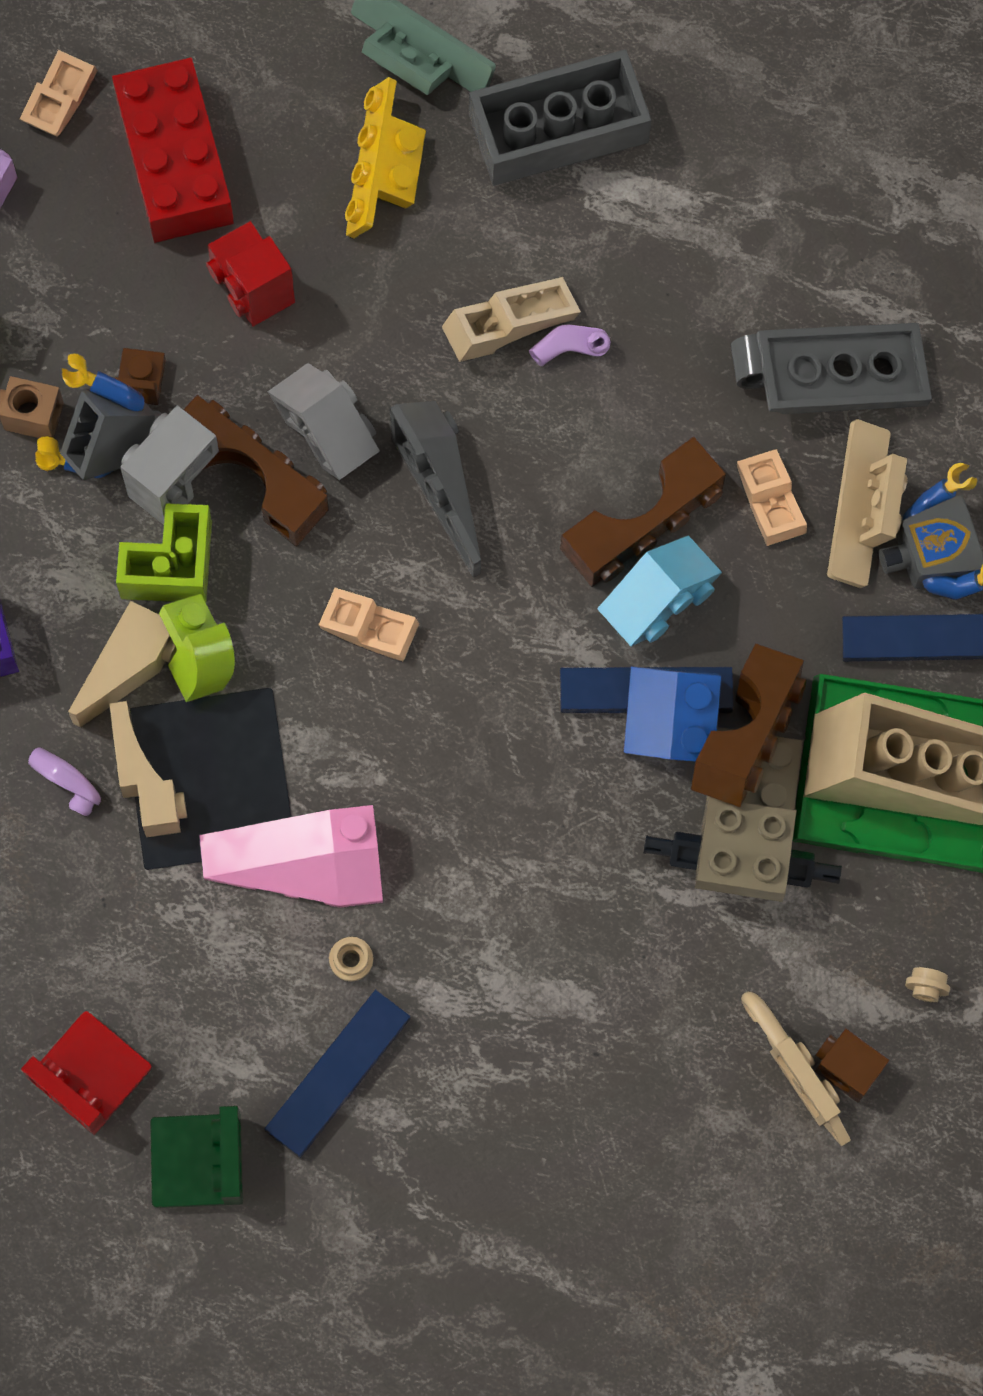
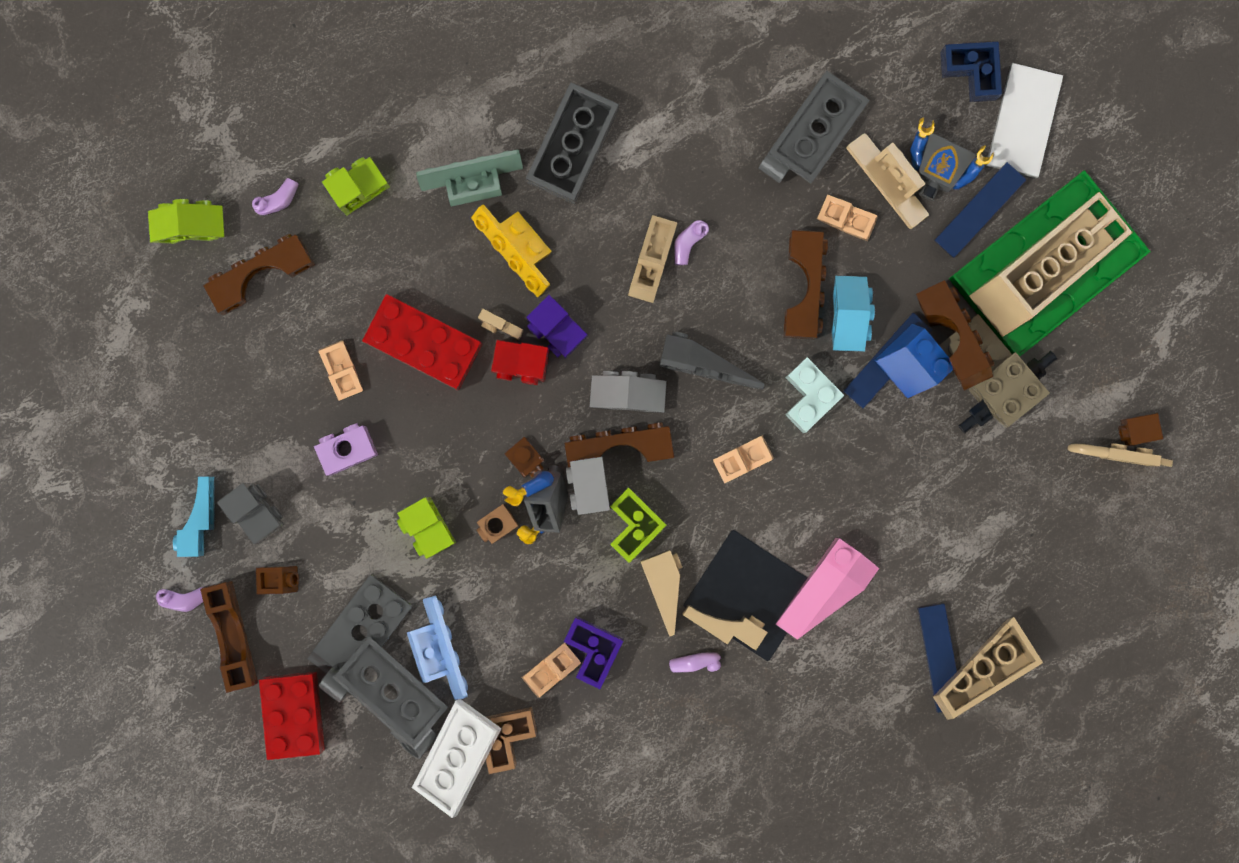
camera: 45 degrees left, 15 degrees up
red bracket [21,1011,152,1135] -> none
dark green bracket [150,1106,243,1208] -> none
lime brick [159,594,235,702] -> none
tan plate [329,937,373,982] -> none
tan plate [905,967,950,1002] -> none
none -> tan plate [478,309,523,340]
none -> dark purple brick [526,295,588,359]
none -> light aqua brick [785,357,844,433]
none -> tan wedge [933,617,1043,720]

